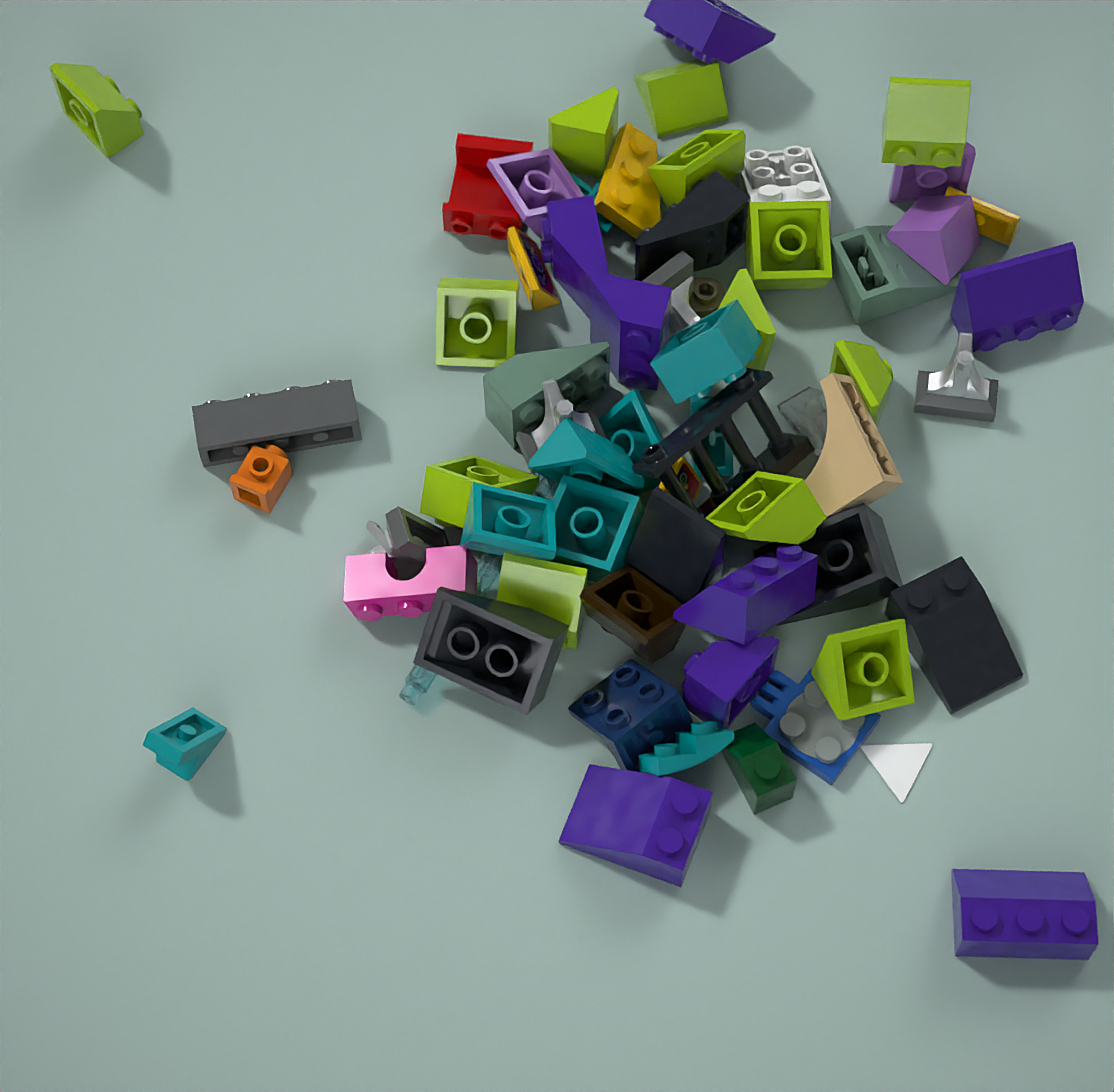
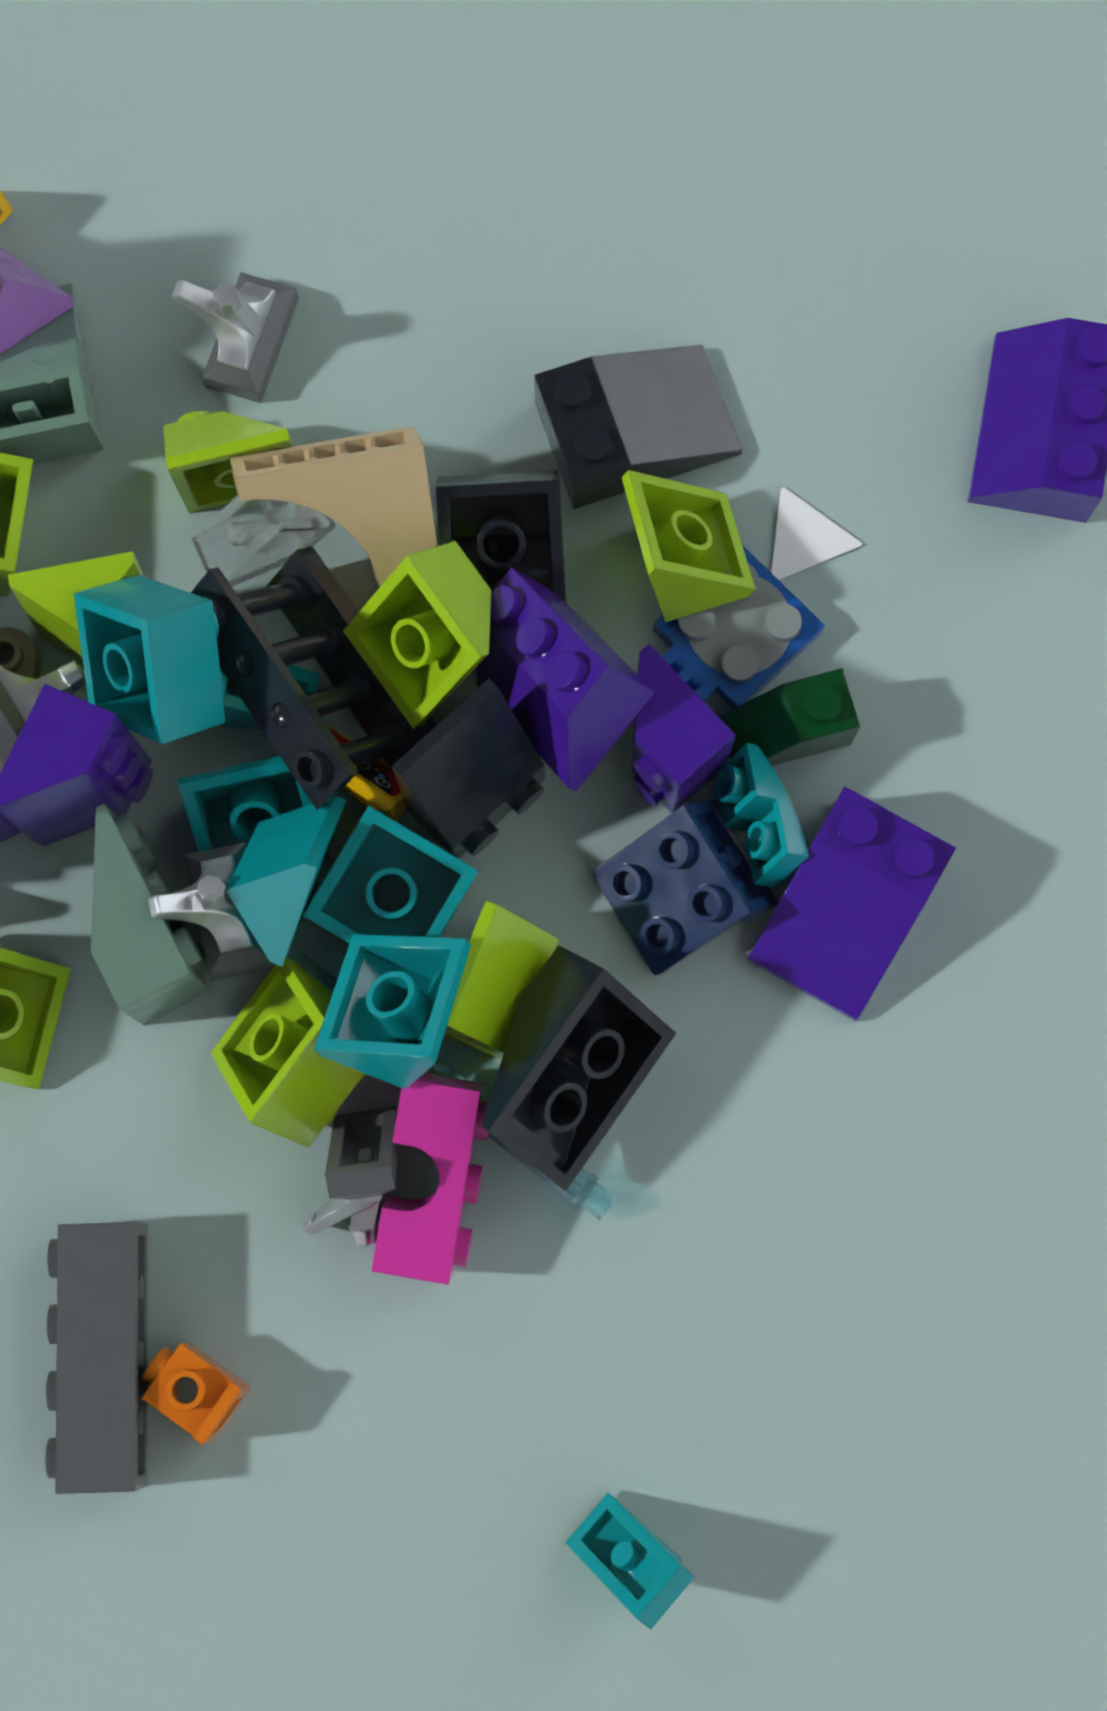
camera: 80 degrees left, 15 degrees up
dark brown slope [579,564,687,664] -> none
dark purple slope [950,242,1084,352] -> none

